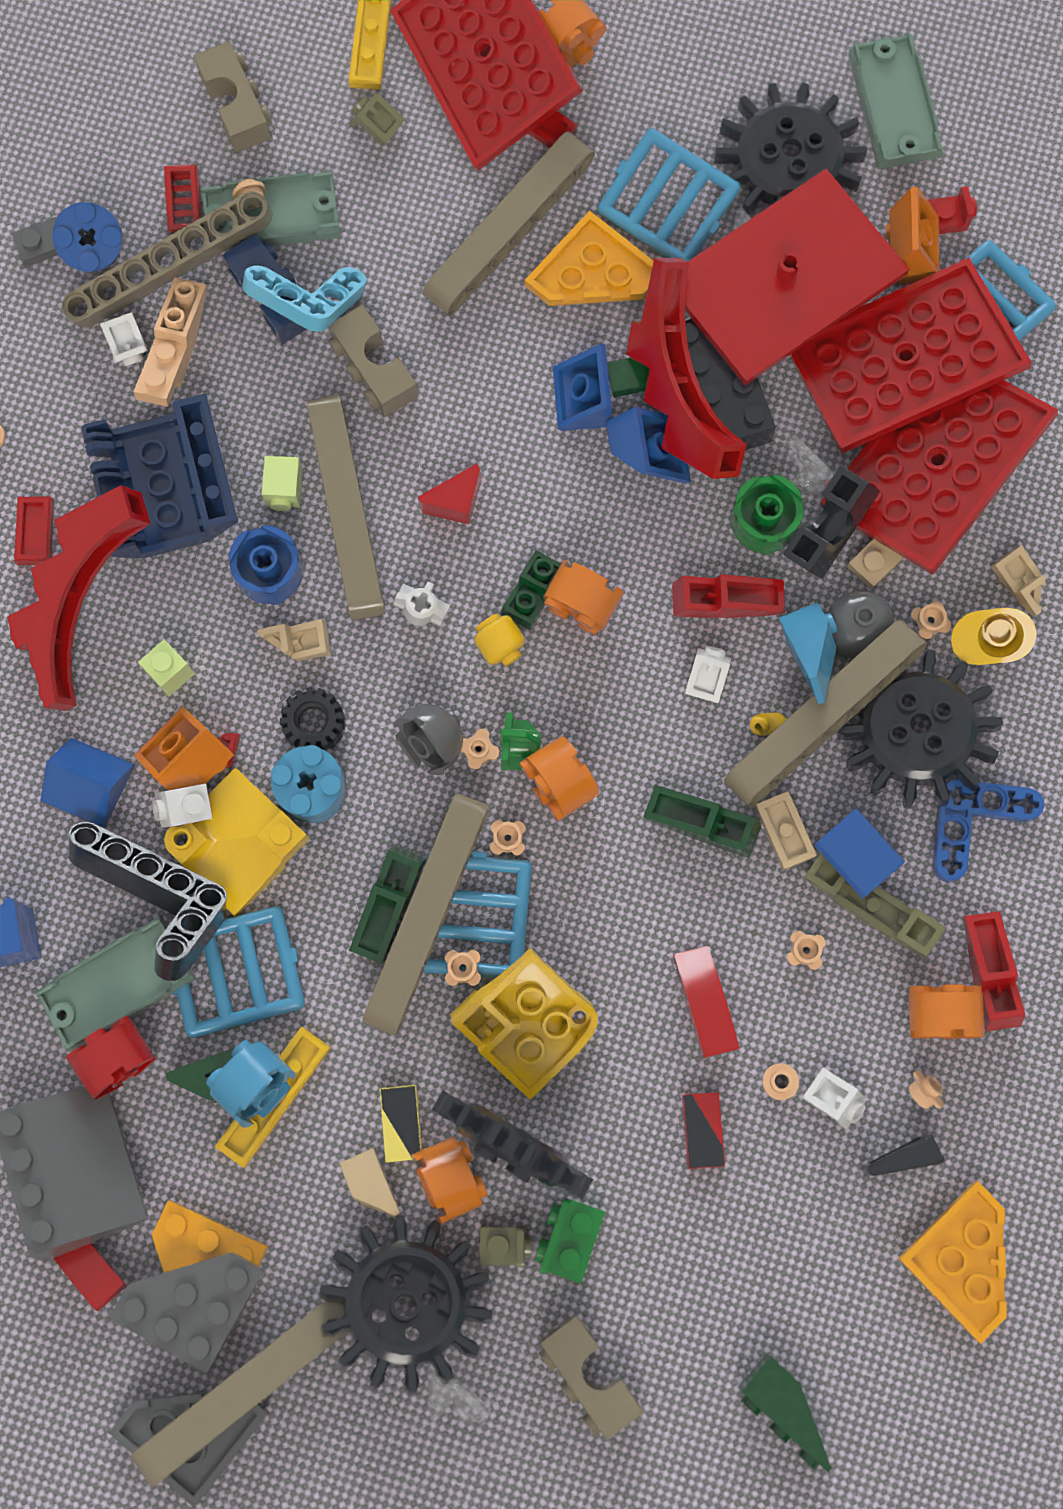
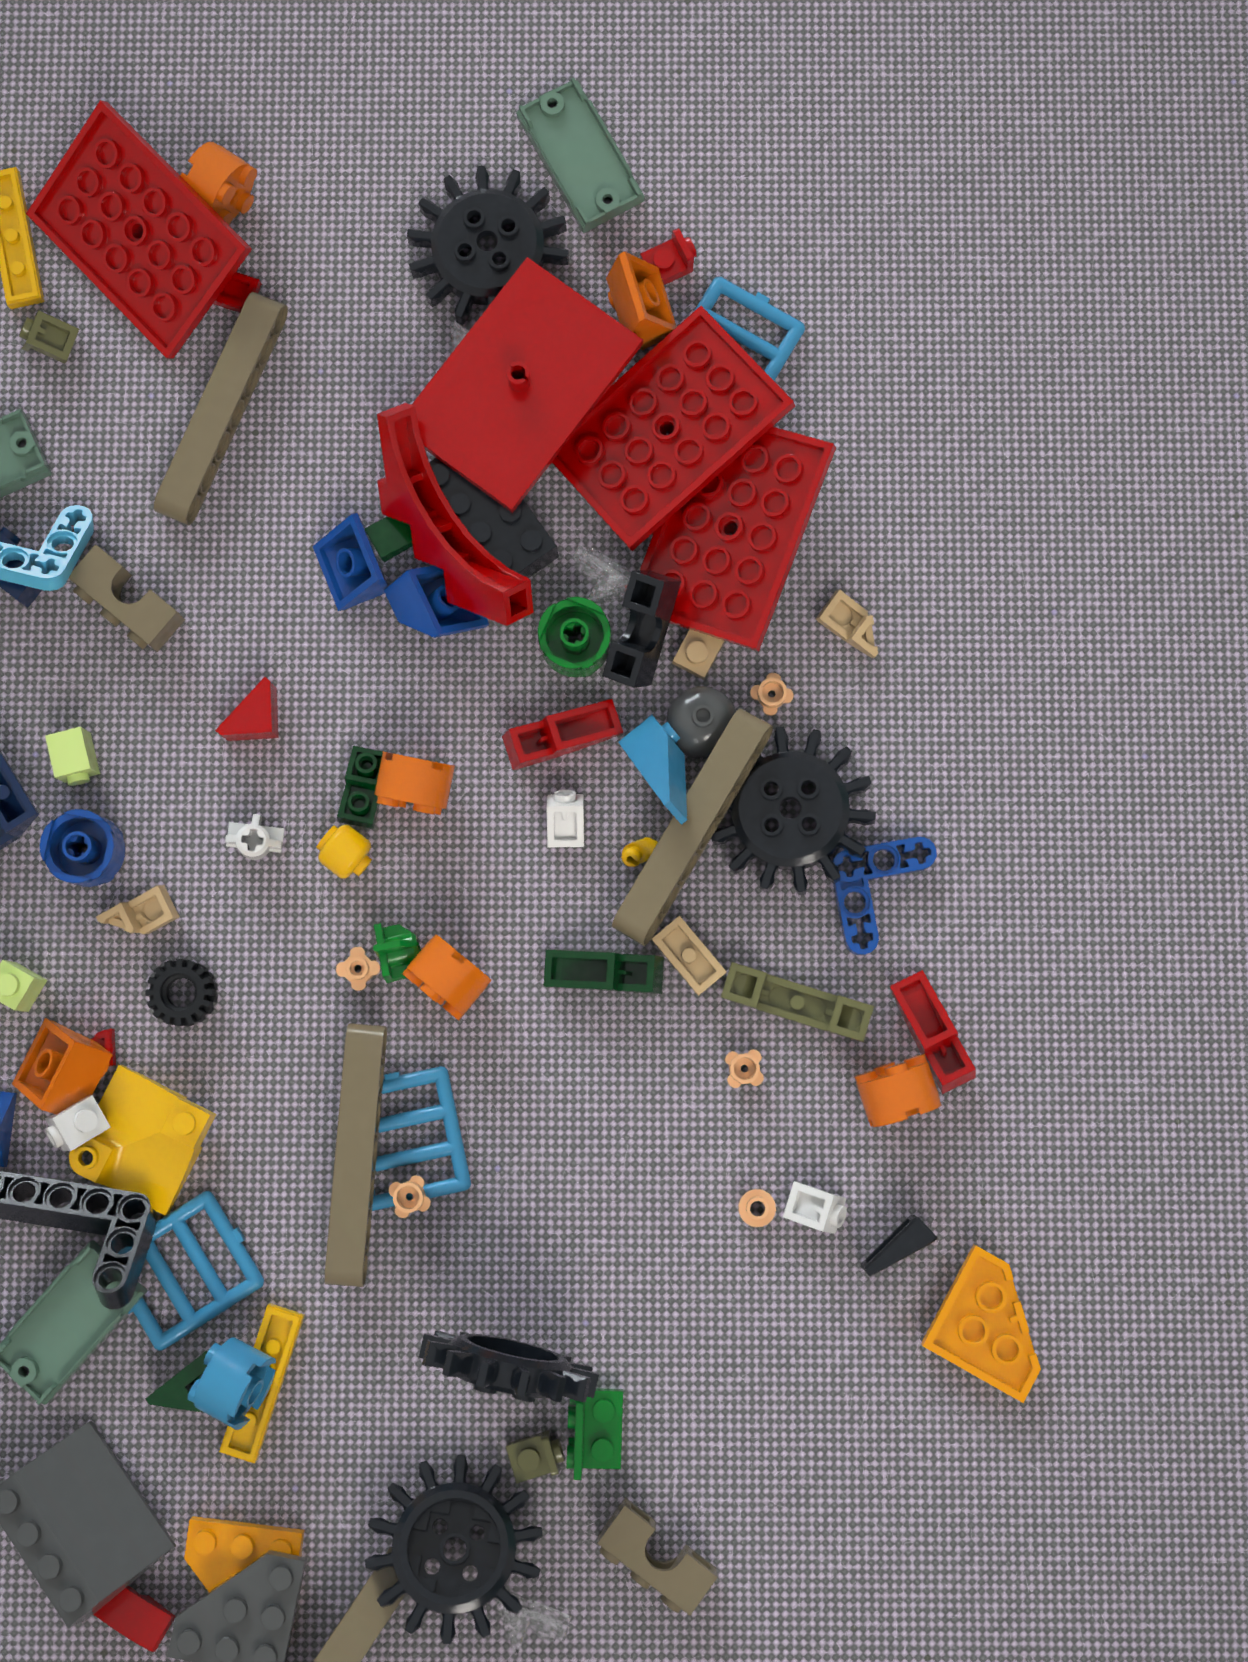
camera: 15 degrees left, 5 degrees up
red brick [65,1016,156,1100] -> none
dark azure brick [271,745,346,823] -> none
dark tan beam [307,394,386,621] -> none
tan slope [339,1148,401,1218] -> none
dark green slope [349,846,426,964] -> none
black tile [380,1085,422,1163] -> none
dark grey cylinder [394,704,463,775] -> none
orange brick [412,1136,488,1224] -> none
yellow slope [450,948,598,1100] -> none
light nougat plate [490,820,526,856] -> none
light orange plate [524,210,653,306] -> none
dark azure bar [597,128,740,261] -> none
red slope [673,946,740,1059] -> none
black tile [682,1092,725,1169] -> none
dark green slope [738,1353,832,1473] -> none
blue slope [814,808,905,899] -> none
light nougat plate [909,1070,944,1109] -> none
yellow piece [951,608,1037,665] -> none

